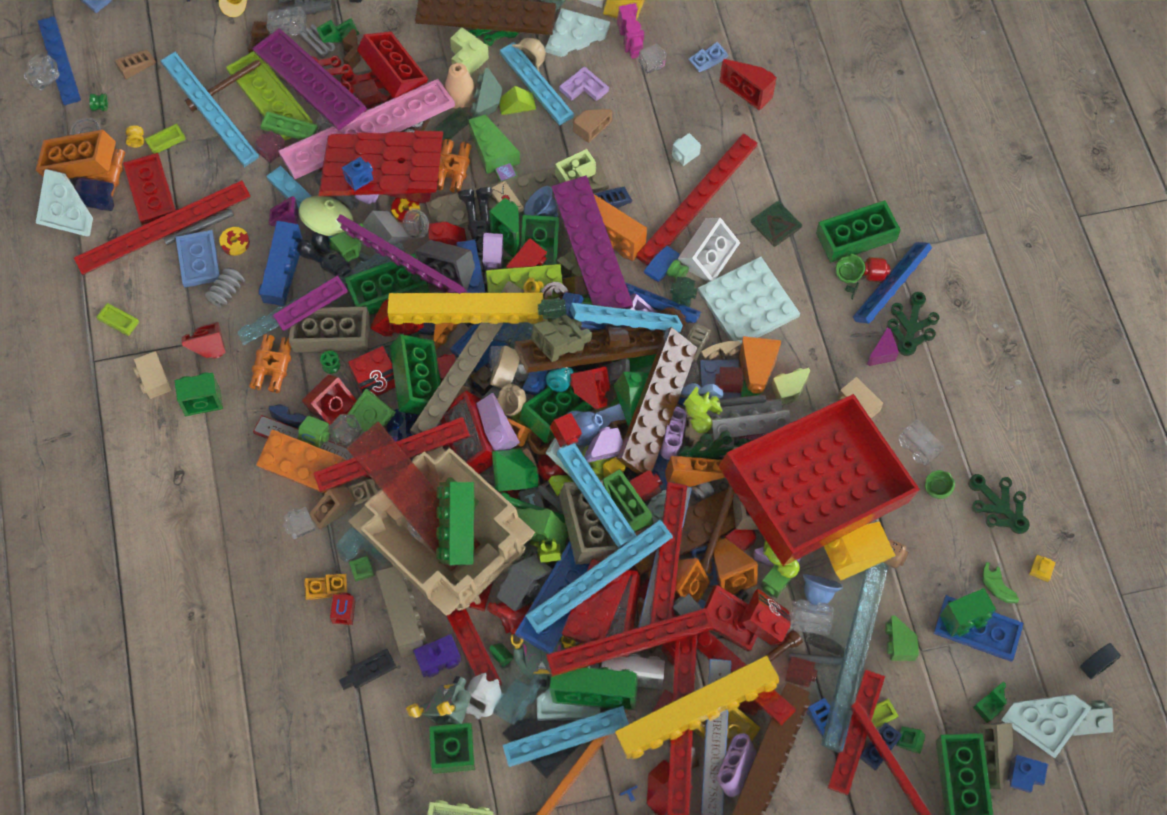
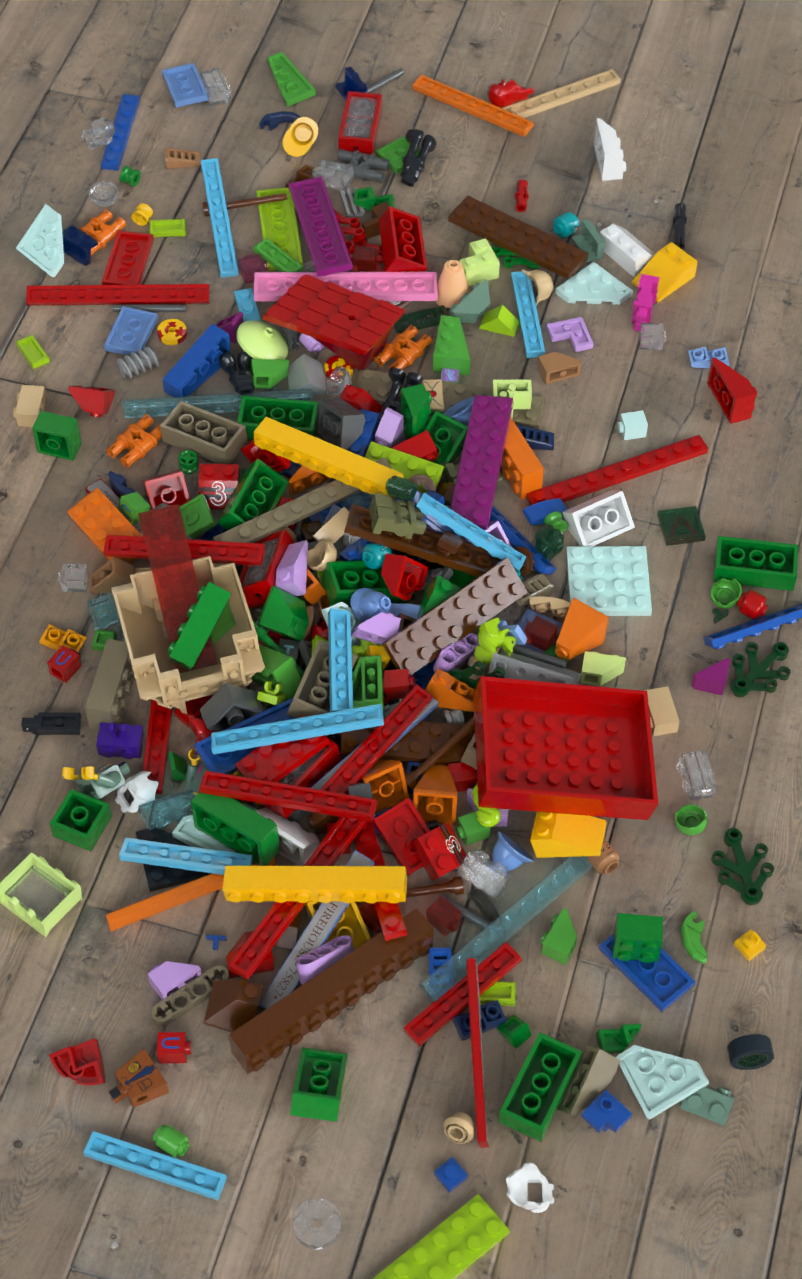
camera: 30 degrees right, 10 degrees down
orange brick [36,129,116,179] -> none
magenta panel [272,275,348,332] -> none
magenta plate [337,214,468,294] -> none
blue brick [342,157,373,191] -> none
yellow plate [523,277,543,293] -> none
red brick [550,413,582,447] -> none

